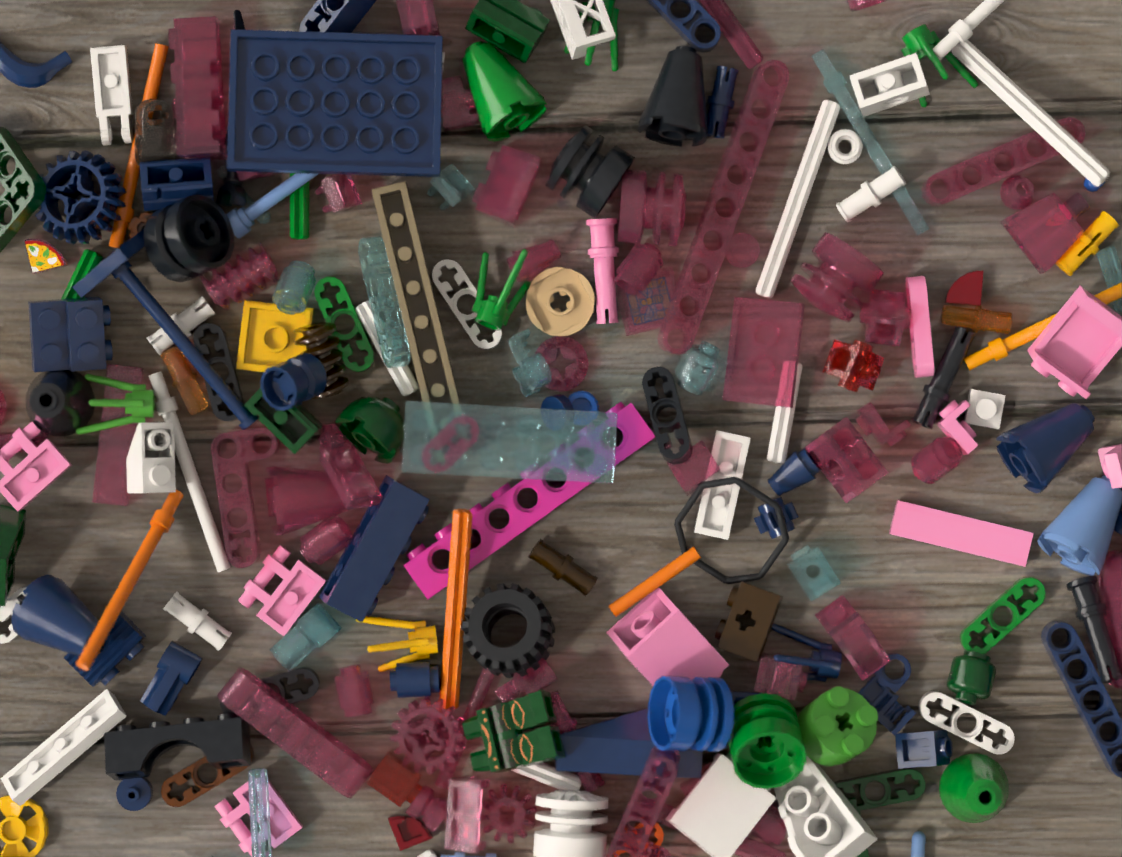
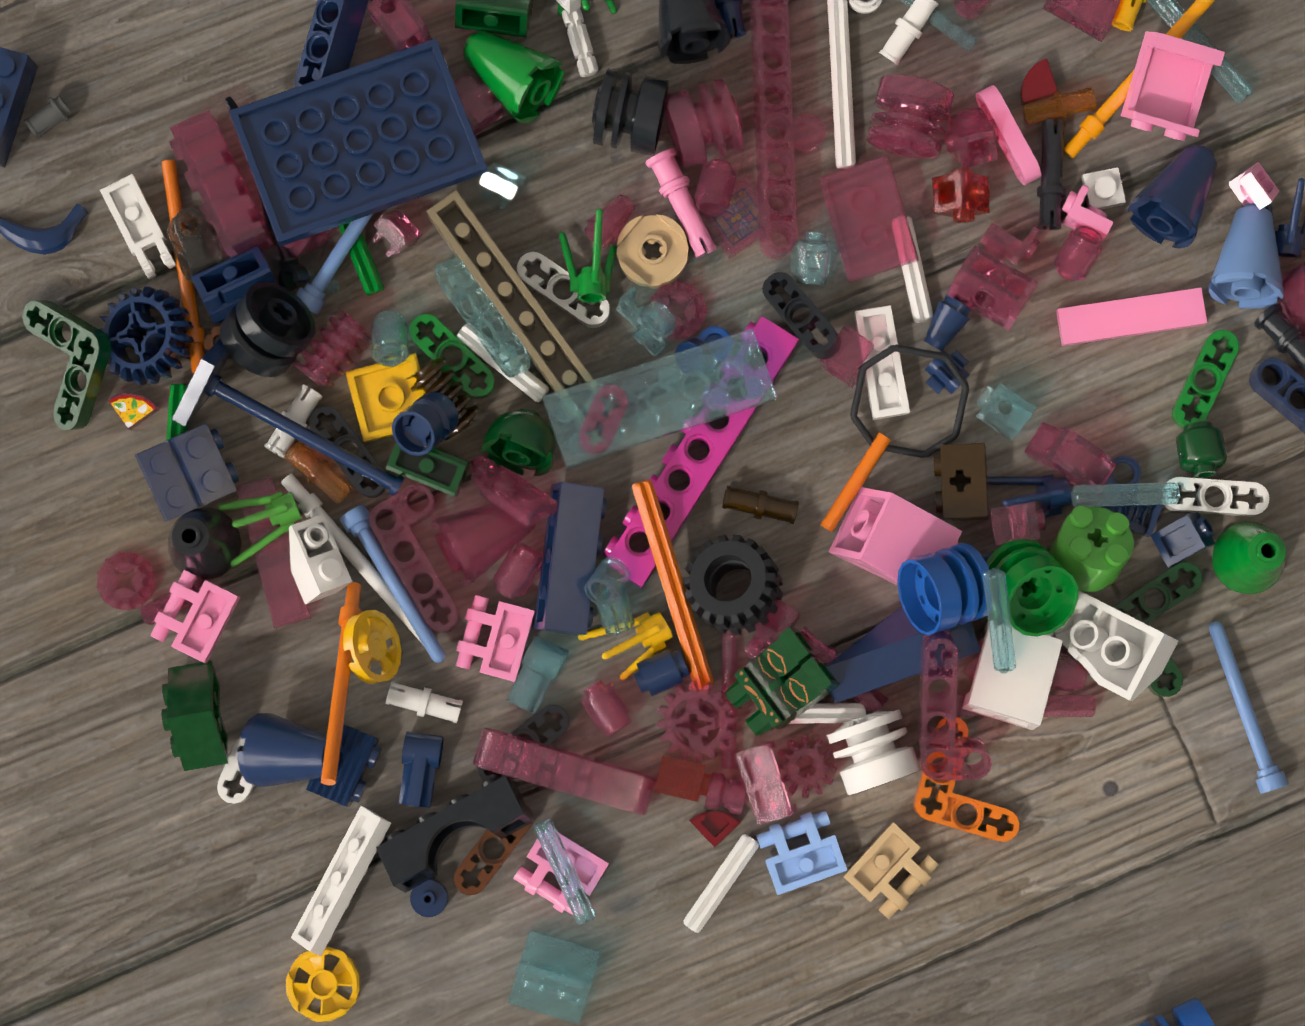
camera: 20 degrees left, 5 degrees down
clear pink slope [472,145,542,228] -> none
none -> medium blue piece [339,505,446,663]
none -> yellow piece [343,610,402,684]
none -> white axle [562,8,598,77]
none -> clear light blue piece [584,557,635,635]
none -> clear light blue axle [983,568,1016,674]
none -> clear light blue axle [1071,482,1180,507]

